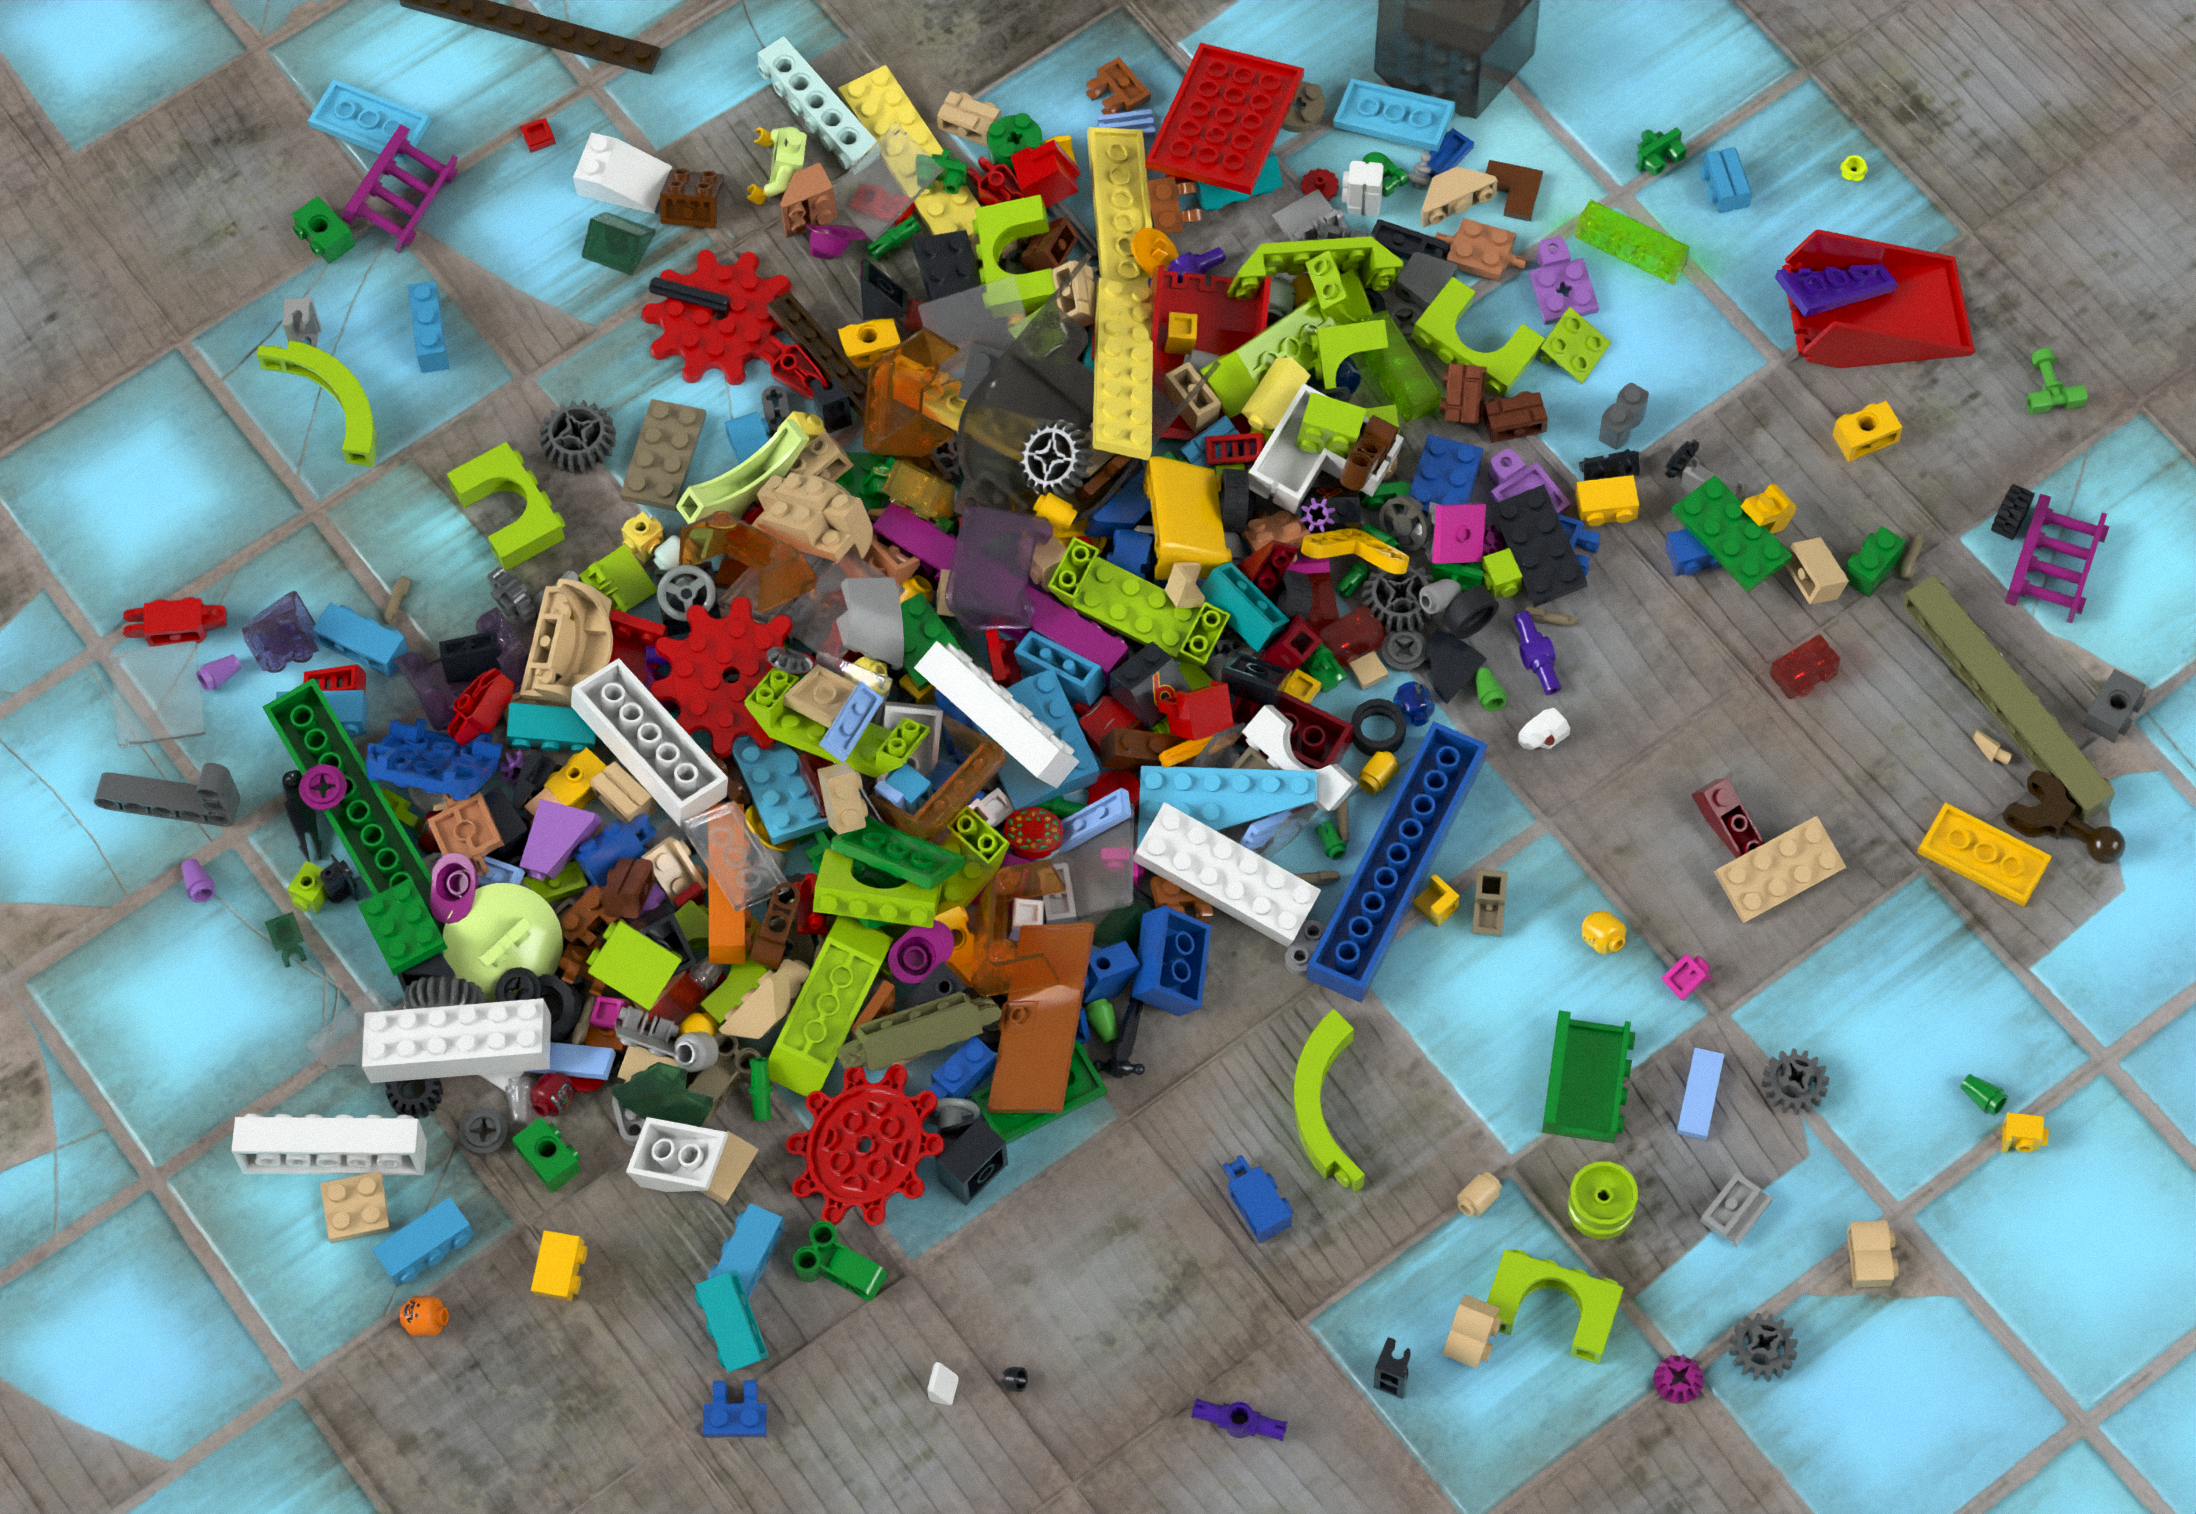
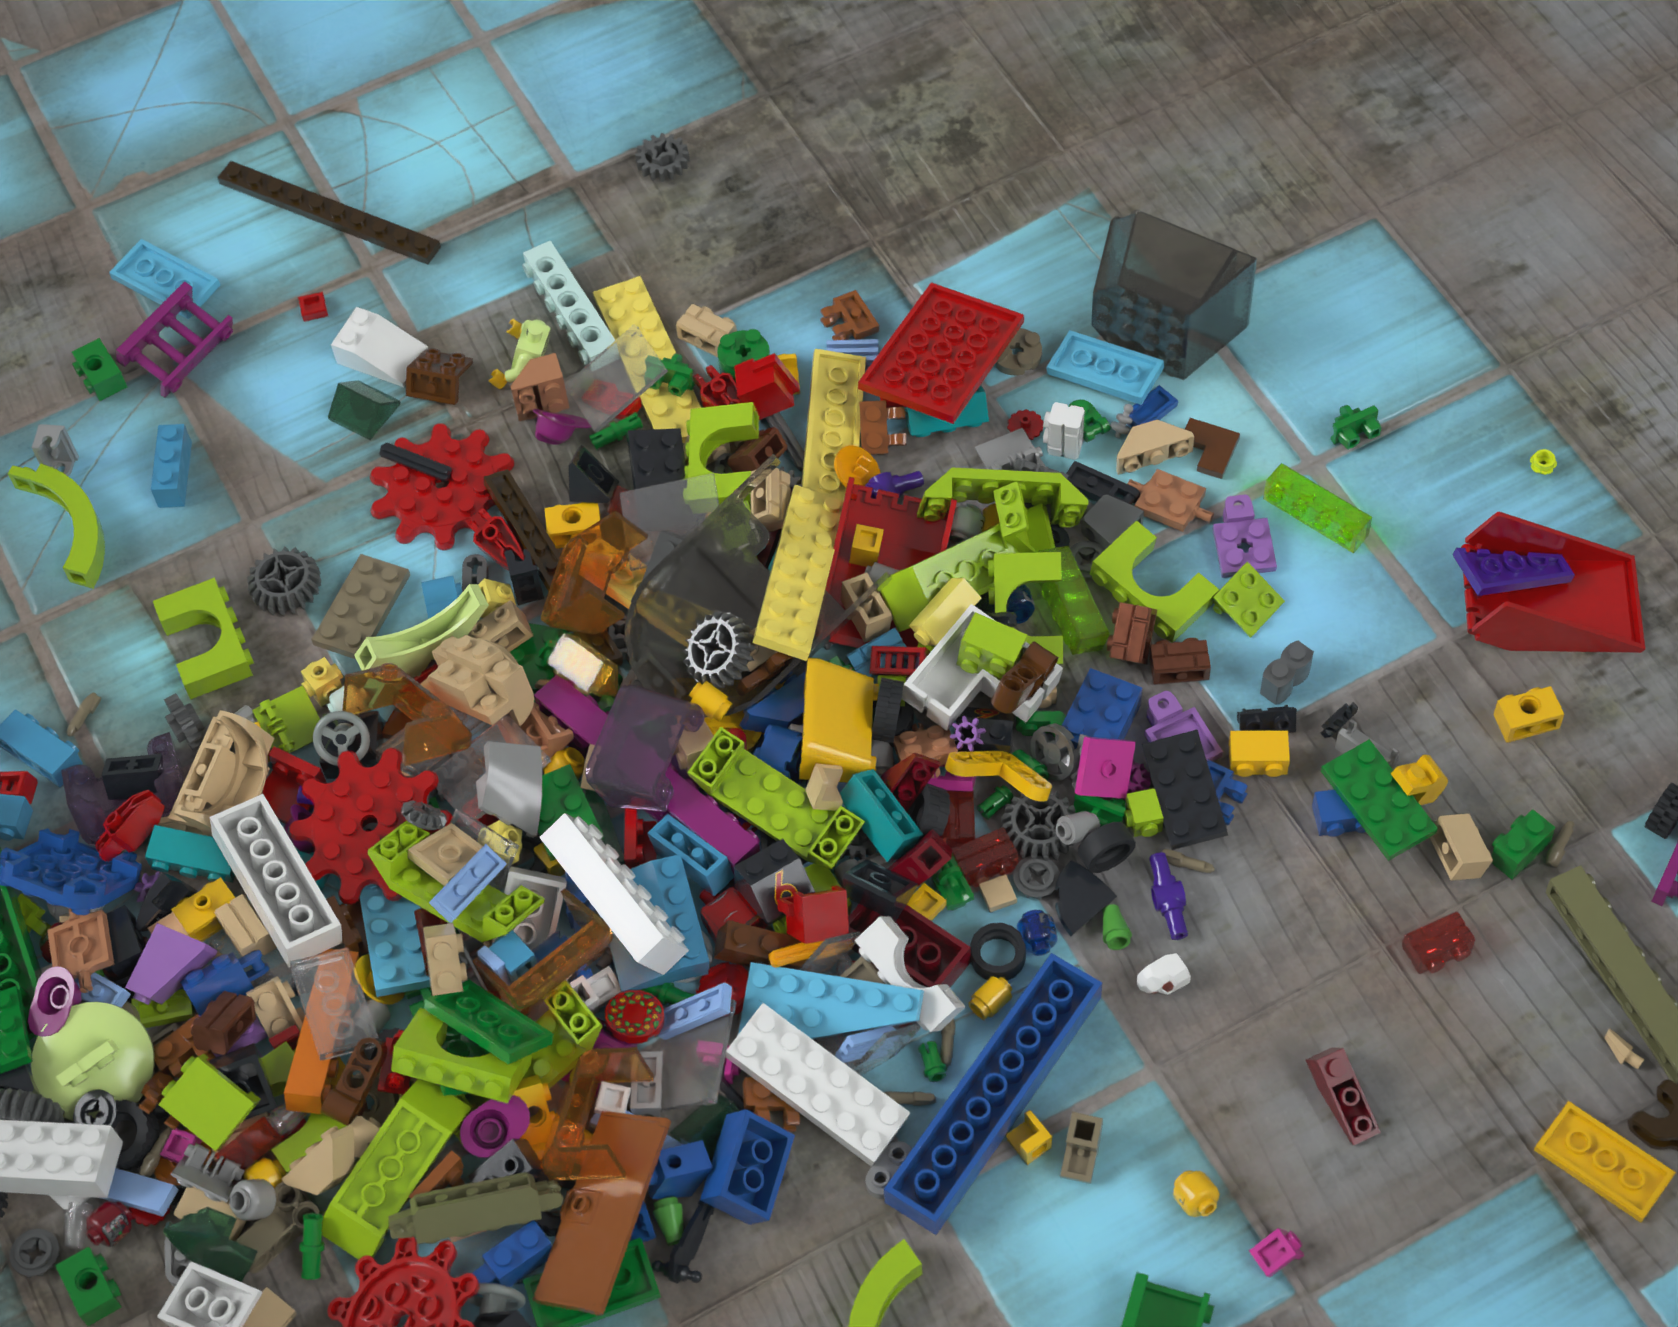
camera: 10 degrees right, 5 degrees down
dark azure brick [1699,147,1752,213] -> none
tan plate [1714,816,1846,923] -> none

